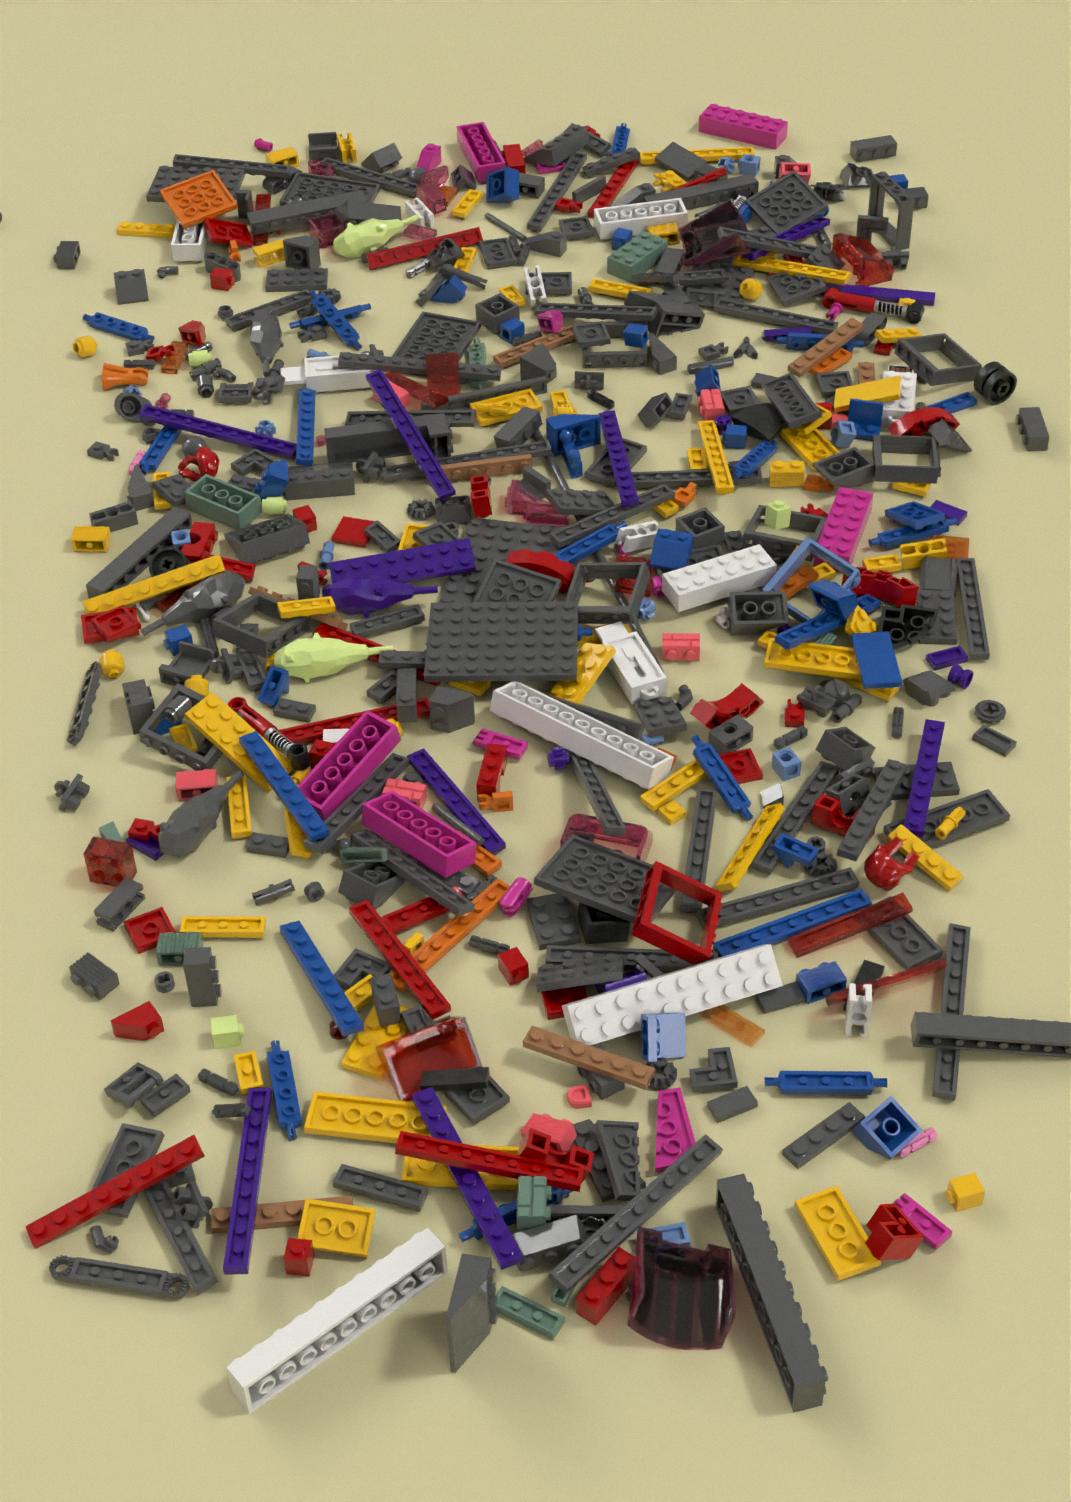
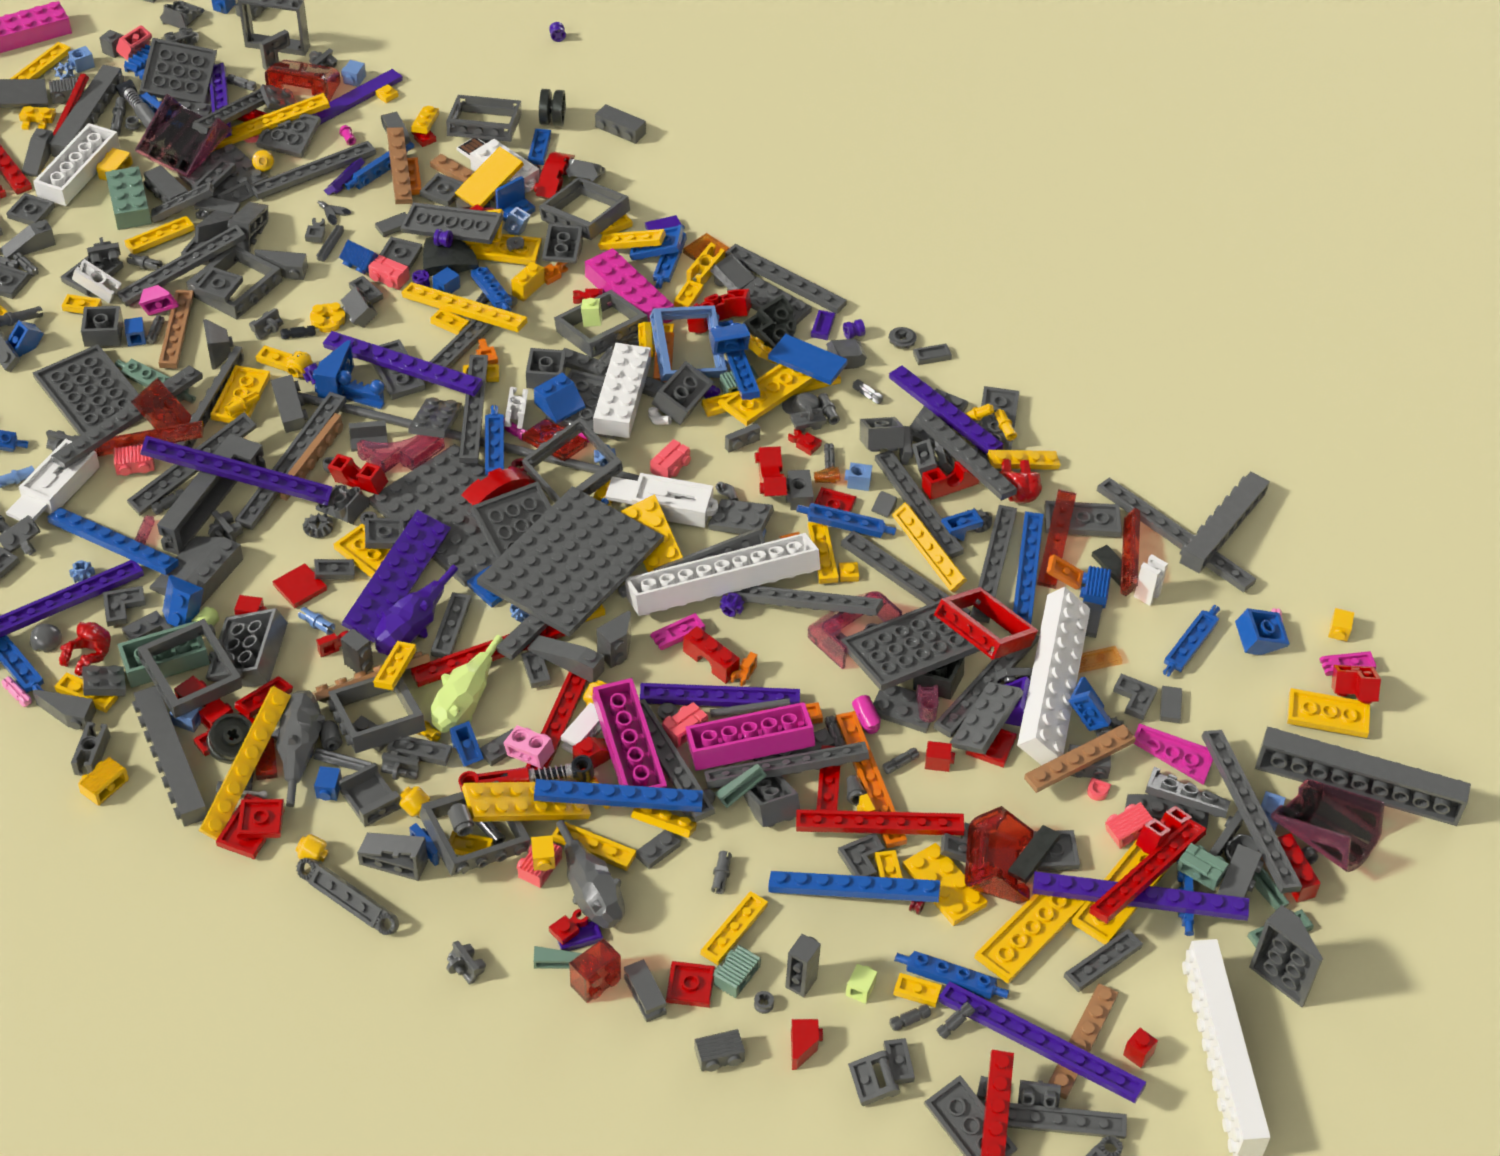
camera: 60 degrees left, 5 degrees up
yellow plate [297,1198,376,1258] -> none
dark grey bush [304,881,325,902] -> none
dark grey brick [370,974,401,1027] -> none
blue brick [612,228,632,251] -> none
blue brick [622,323,649,348] -> none
dark grey plate [782,1102,865,1169] -> none
dark grey bush [807,836,825,854] -> none
piece [821,288,925,324] -> none
none -> dark grey hips [87,237,121,266]
none -> dark grey window [137,619,243,718]
none -> yellow plate [310,302,346,333]
none -> medium blue brick [341,60,366,87]
none -> dark purple wheel [433,229,453,248]
none -> bright pink brick [504,725,554,768]
none -> dark grey piece [506,236,524,252]
none -> yellow brick [531,835,555,871]
none -> yellow plate [598,229,666,250]
none -> dark grey plate [725,423,760,453]
none -> clear orange cone [814,466,841,484]
none -> dark grey cone [846,775,867,806]
none -> clear pink piece [916,685,939,723]
none -> yellow axle [964,404,994,421]
none -> orange plate [1046,554,1084,590]

